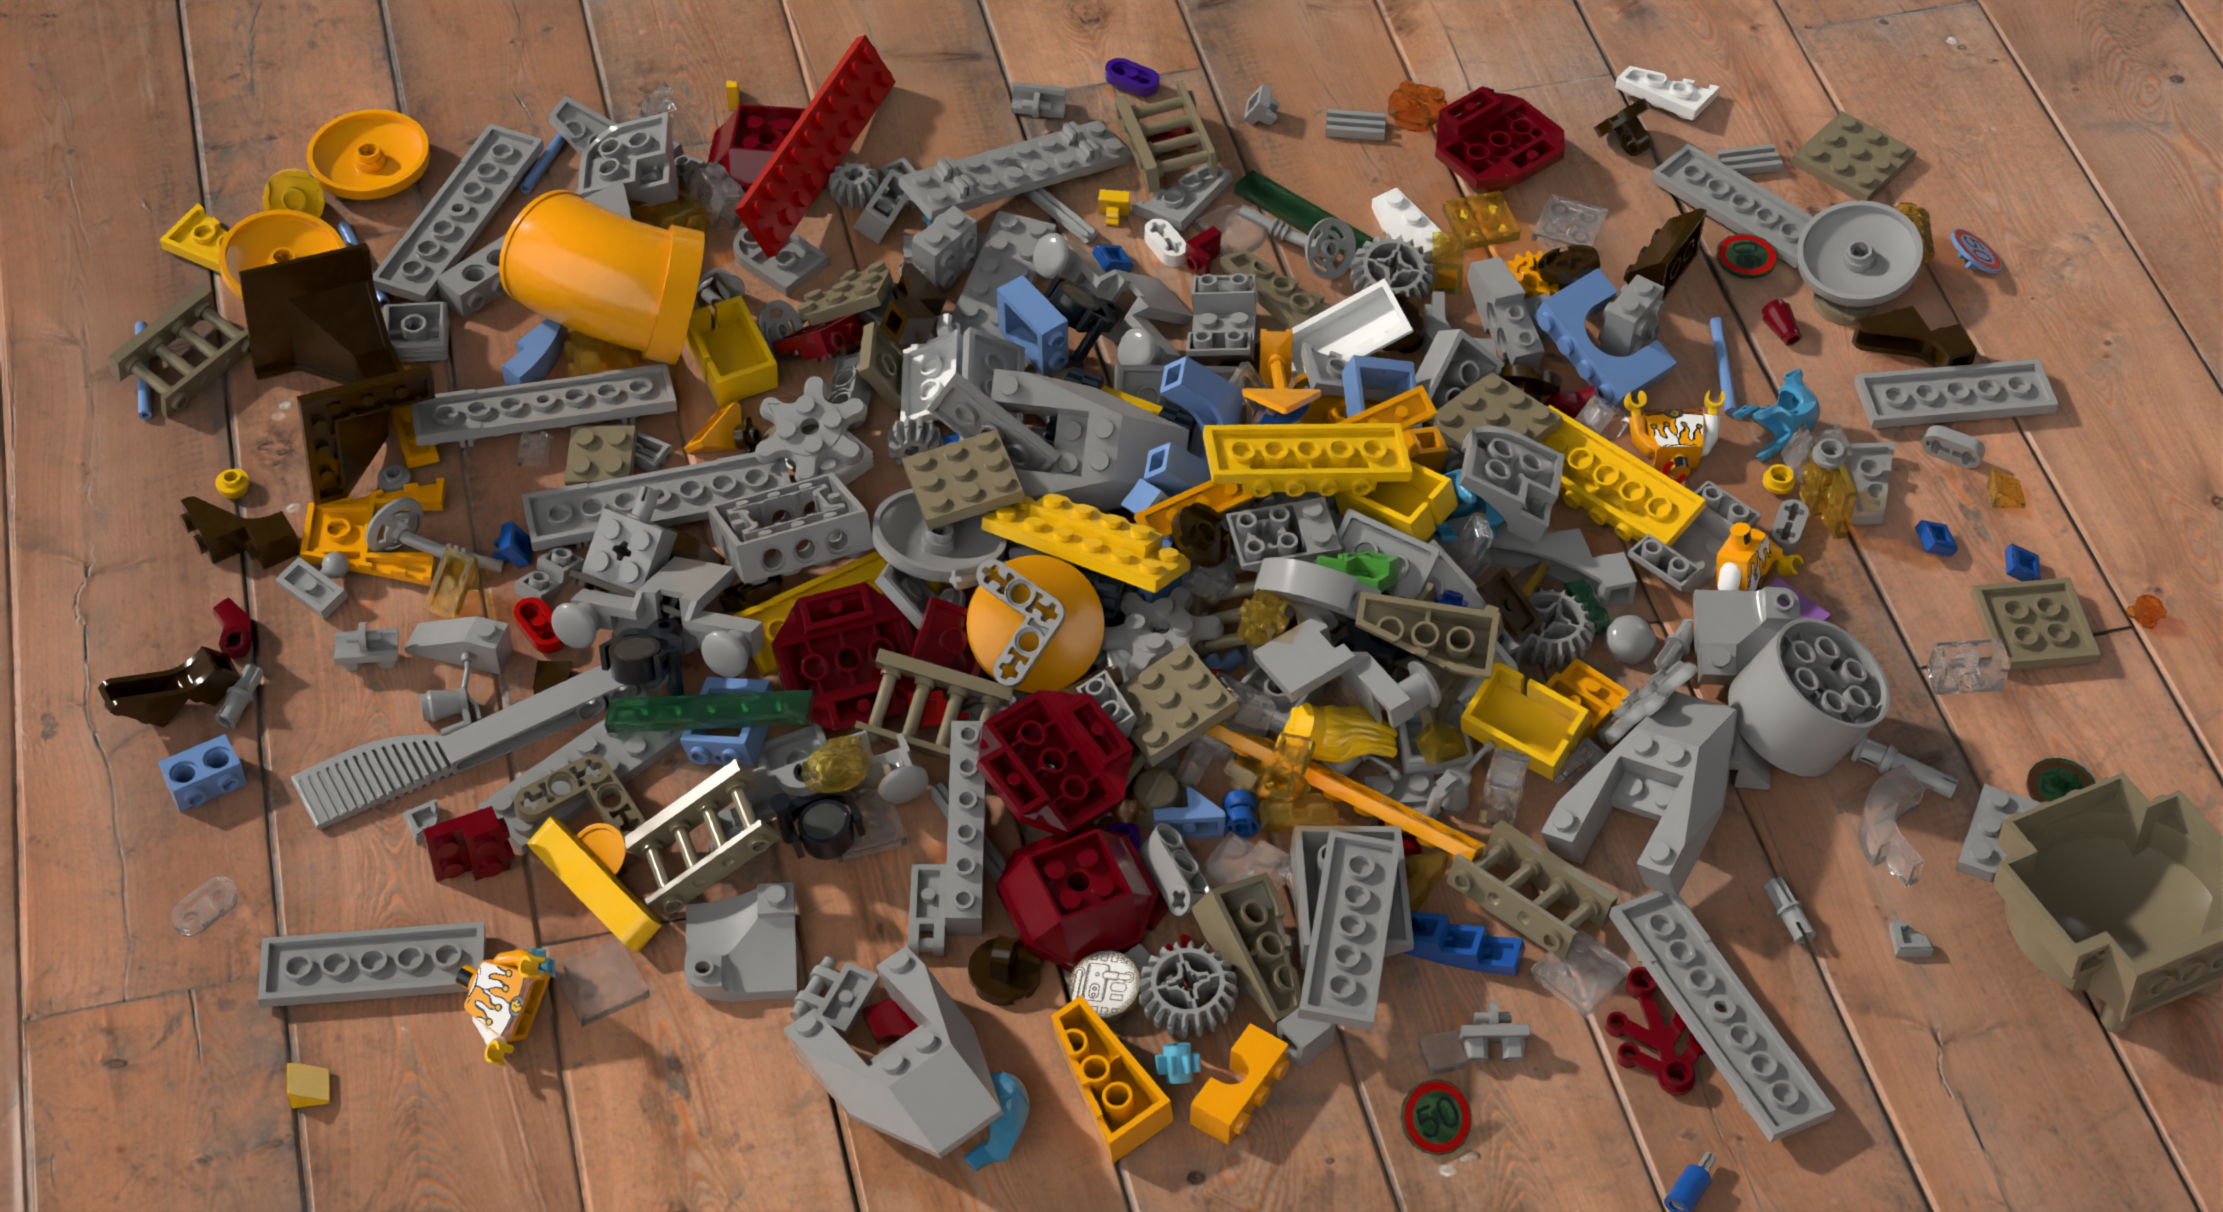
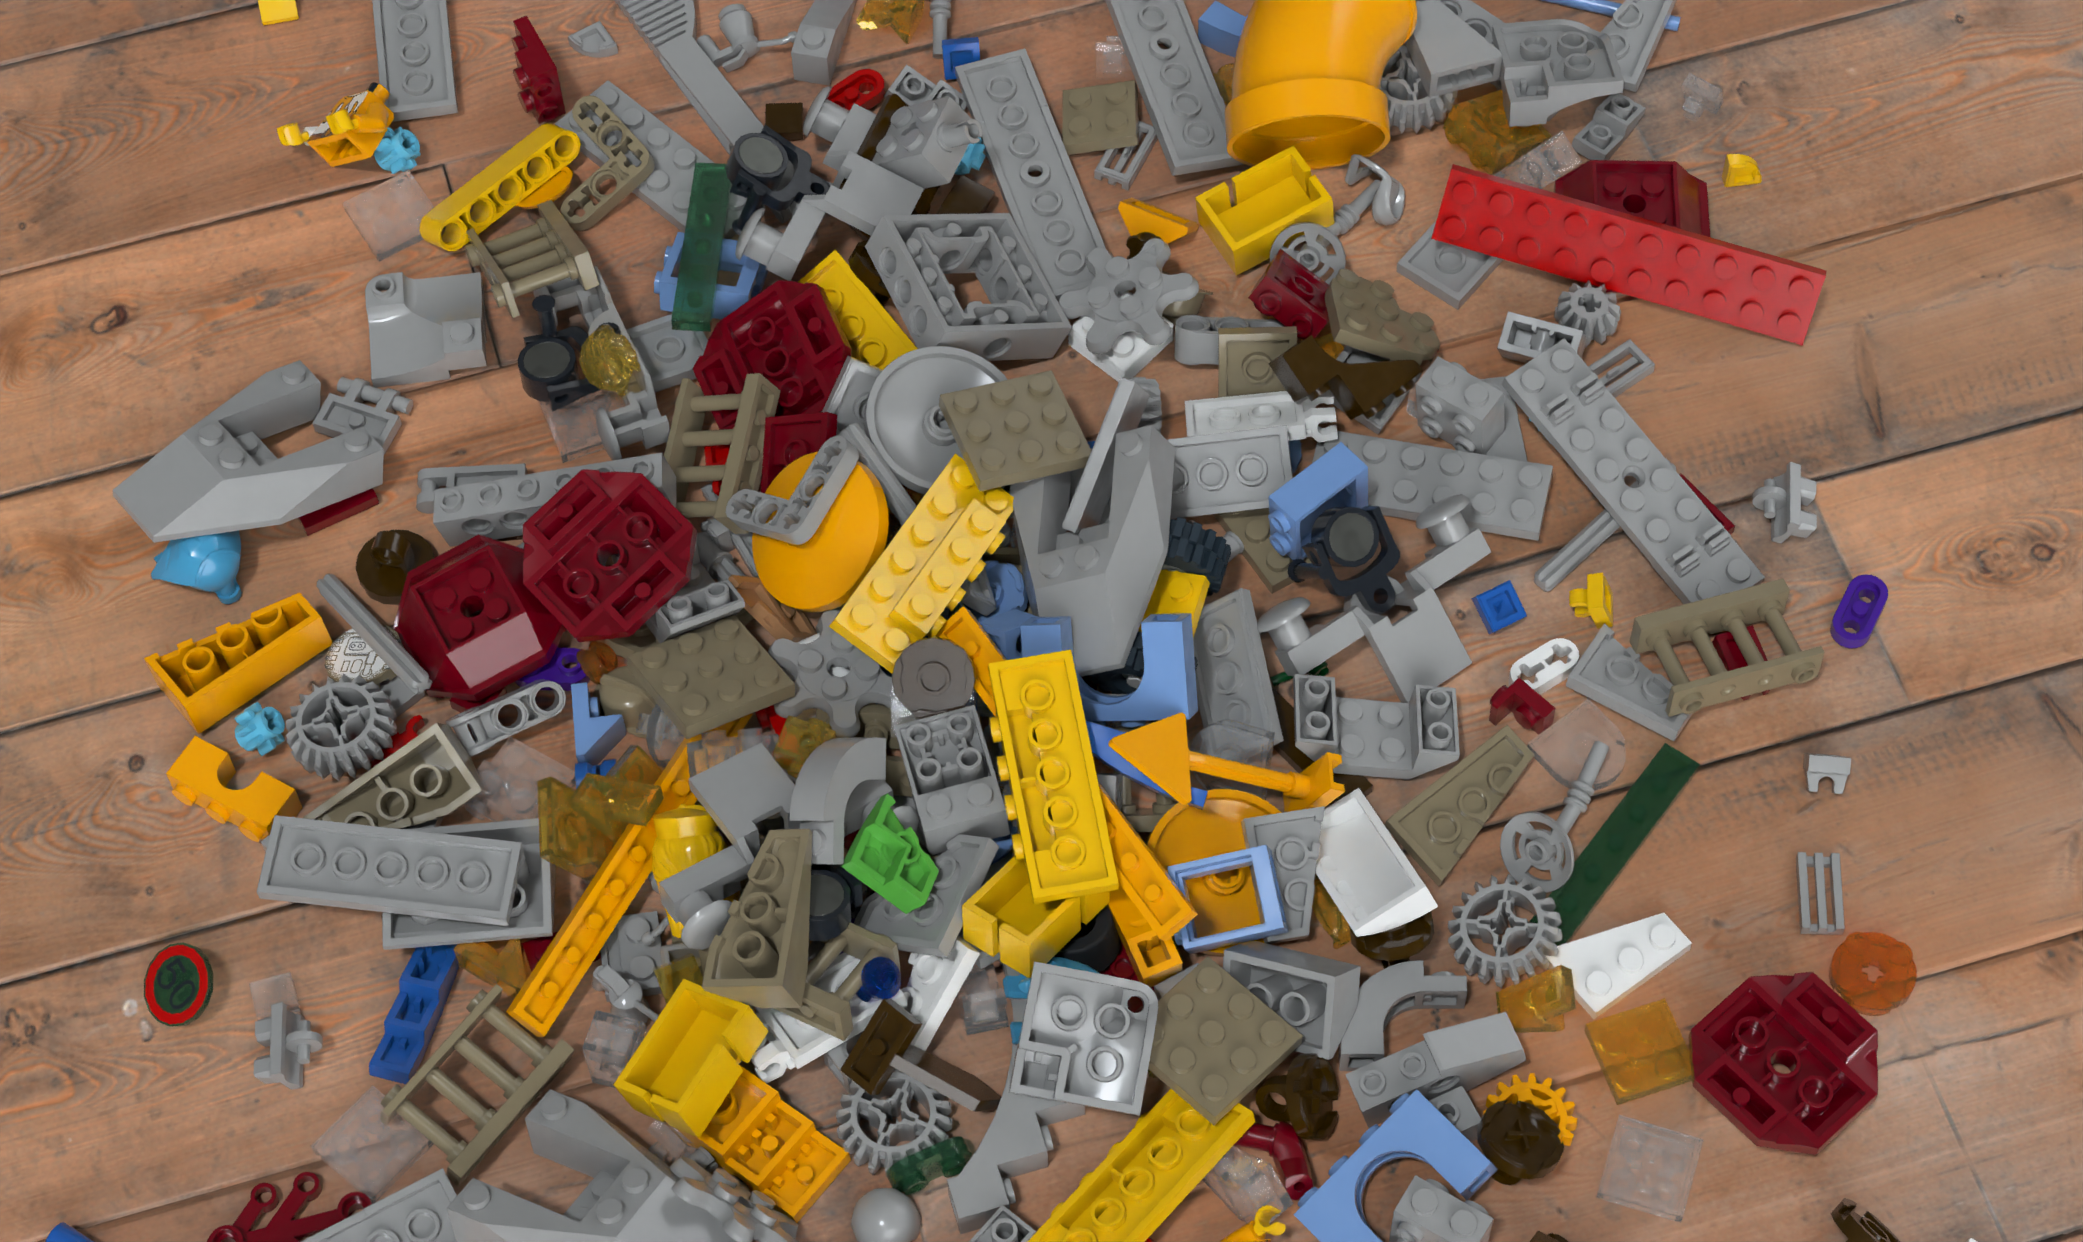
camera: 90 degrees right, 10 degrees up
none -> light grey axle [316,574,432,695]

